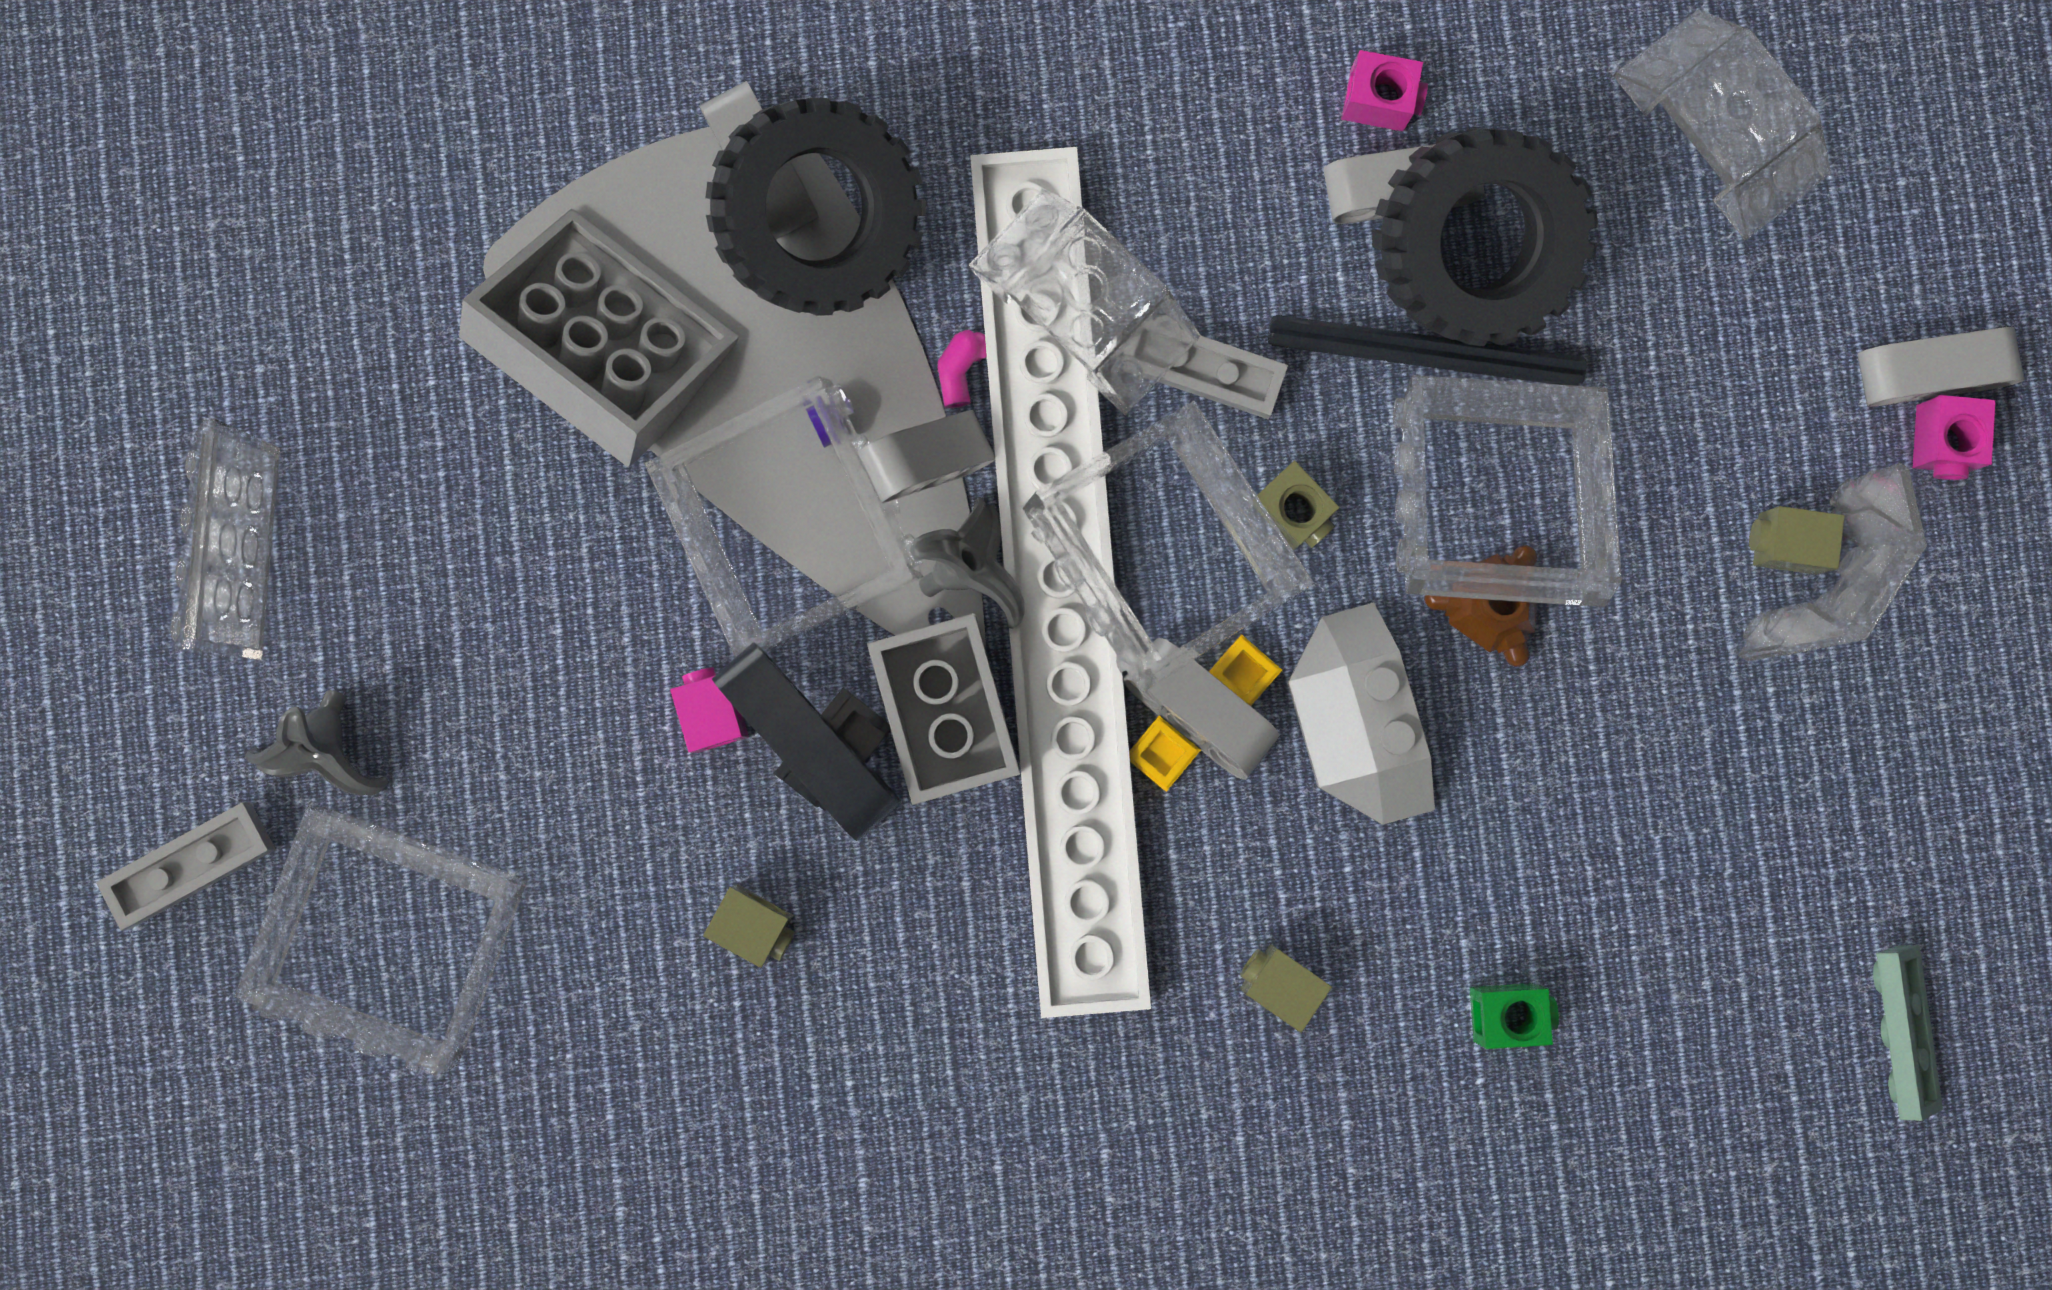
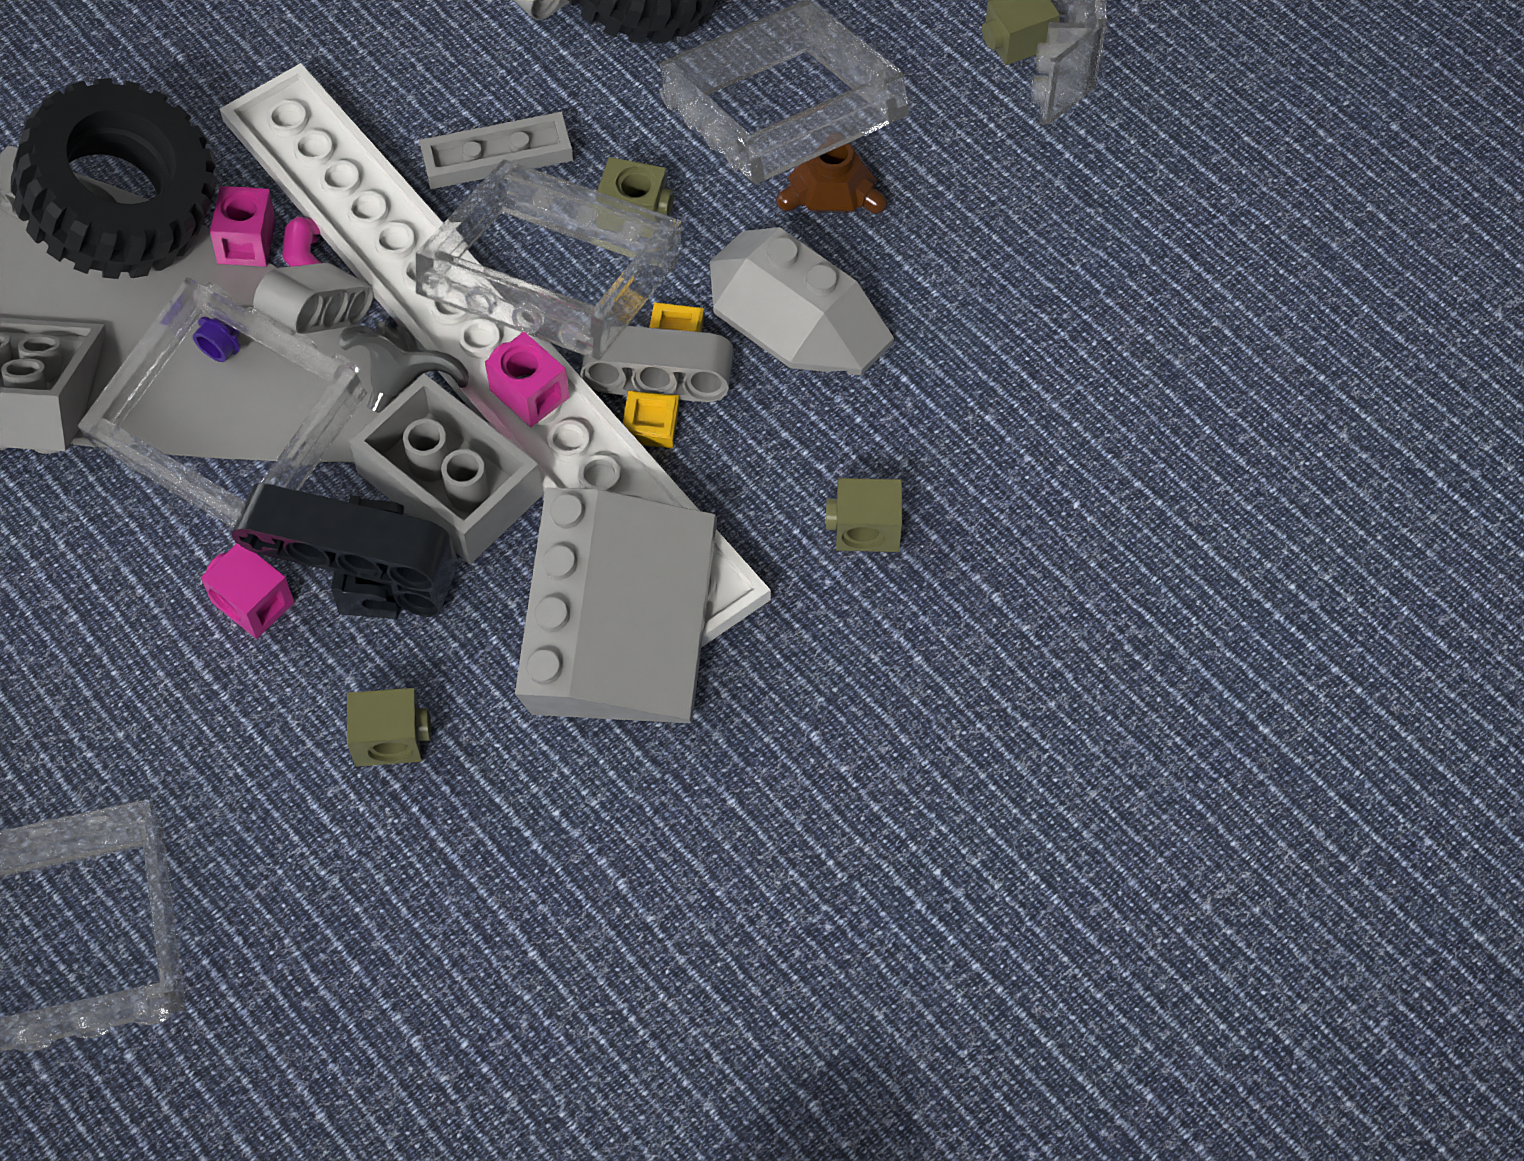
camera: 30 degrees left, 25 degrees down
clear slope [968,188,1201,416] -> none
black axle [1267,315,1587,387] -> none
green brick [1469,983,1559,1049] -> none
sand green plate [1873,945,1943,1121] -> none
none -> dark pink brick [210,186,276,267]
none -> dark pink brick [485,332,570,428]
none -> light grey slope [515,488,717,724]

